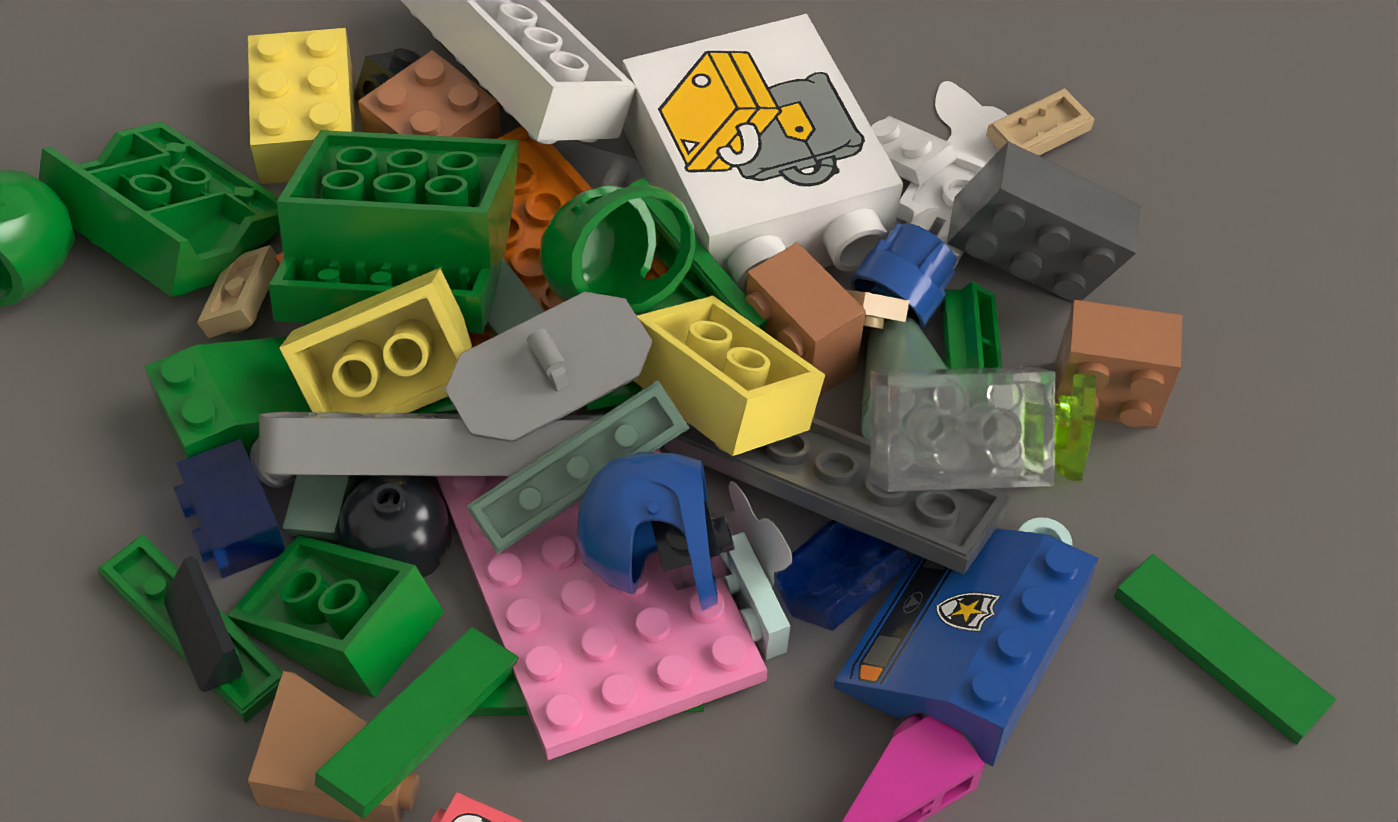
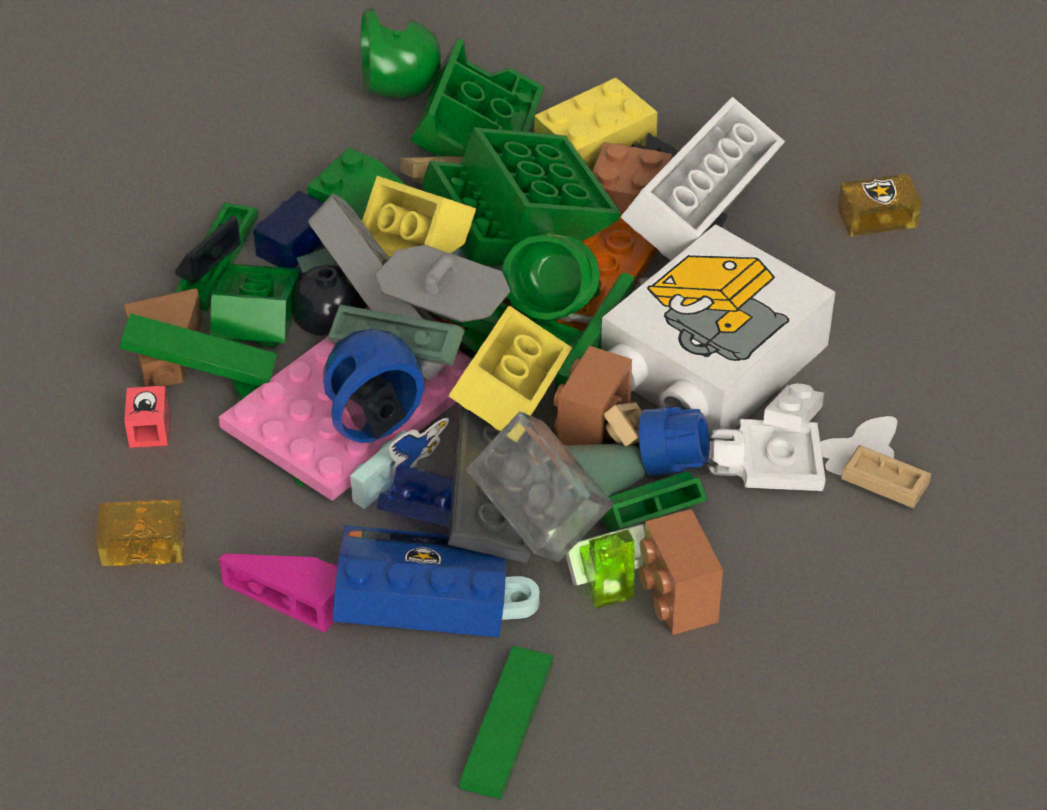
camera: 65 degrees right, 10 degrees down
dark grey brick [947,141,1141,302] -> none

